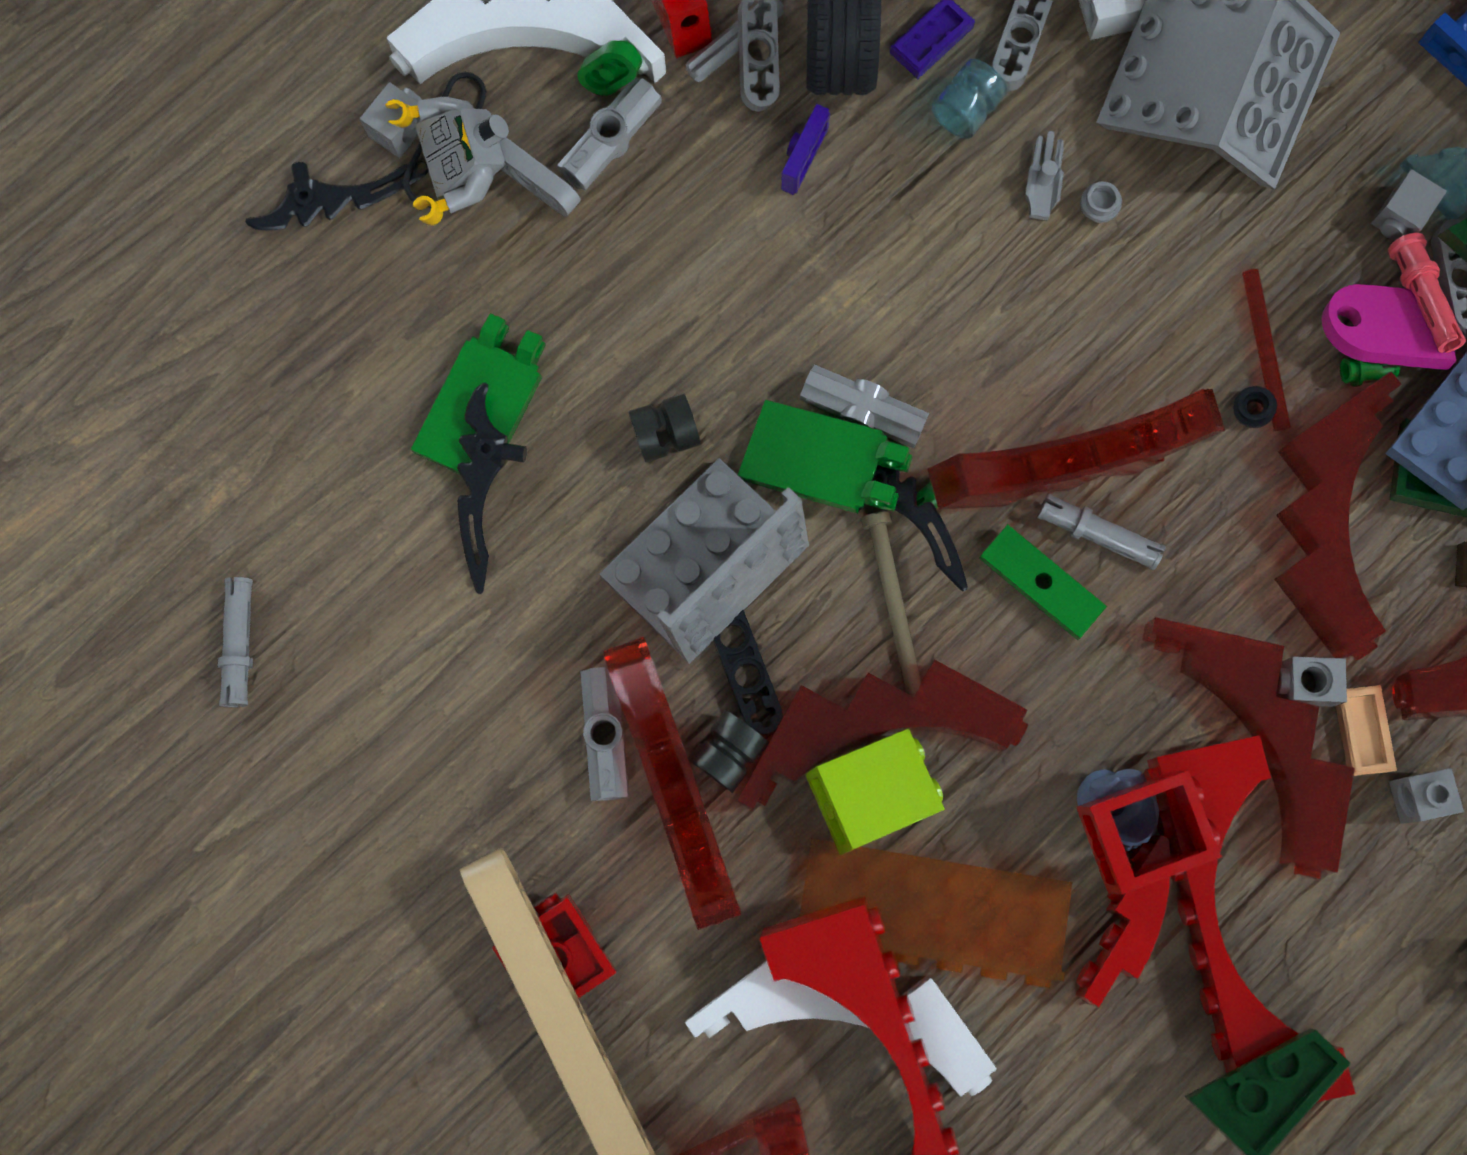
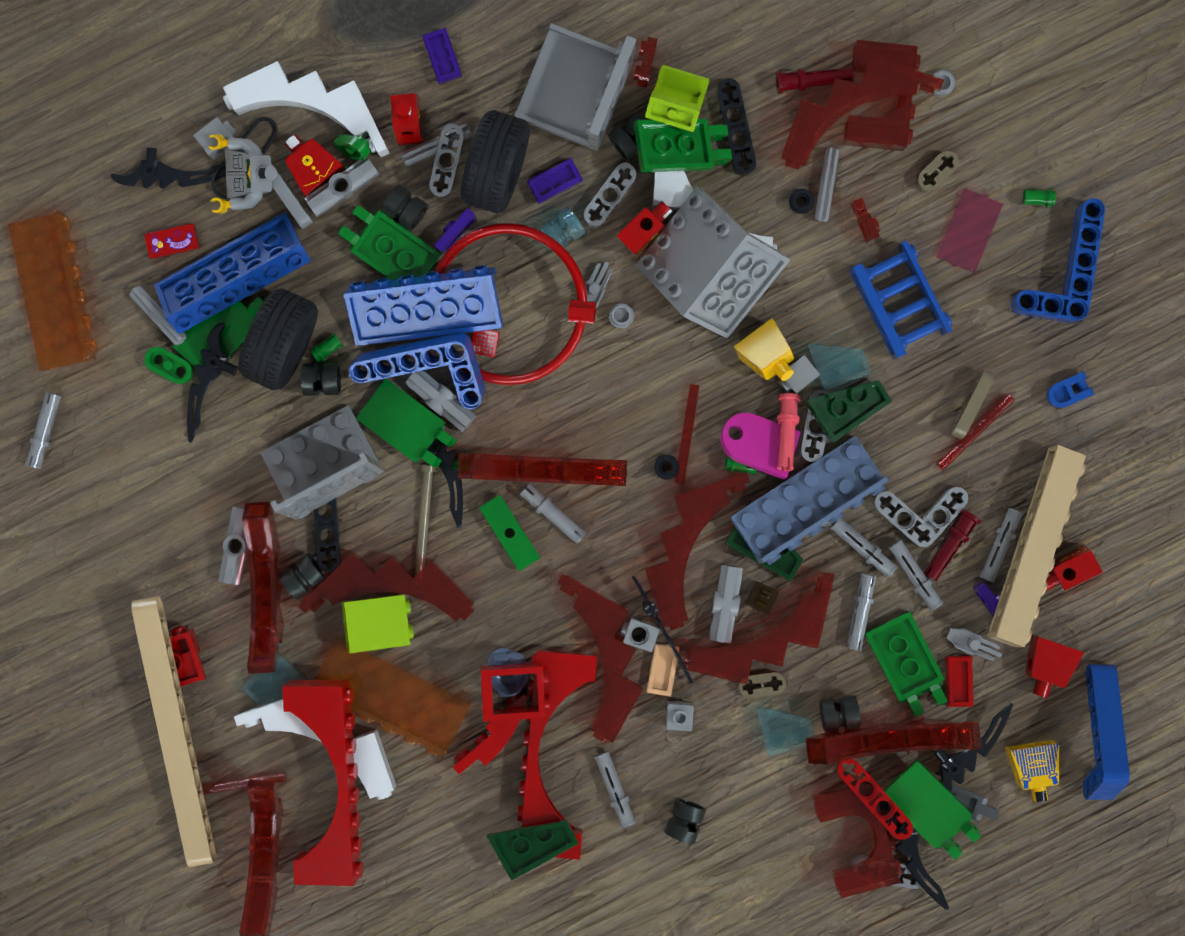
camera: 15 degrees right, 10 degrees up
none -> clear orange bracket [8,210,98,372]
none -> light grey axle [130,286,186,345]
none -> red tile [144,223,200,260]
none -> green plate [144,347,194,384]
none -> blue bracket [154,212,311,334]
none -> black tyre [238,289,318,390]
none -> clear light blue wing [241,650,310,705]
none -> red torso [285,135,346,197]
none -> green pin [310,333,343,363]
none -> green tile [338,205,442,280]
none -> bracket [344,265,503,346]
none -> blue beam [349,333,485,409]
none -> pearl dark grey wheel [381,184,429,231]
none -> red piece [435,223,597,385]
none -> red slope [472,330,500,358]
none -> light grey pin [594,751,636,828]
none -> red torso [617,200,672,255]
none -> black piece [632,576,693,684]
none -> light grey piece [709,565,743,643]
none -> yellow torso [734,318,794,381]

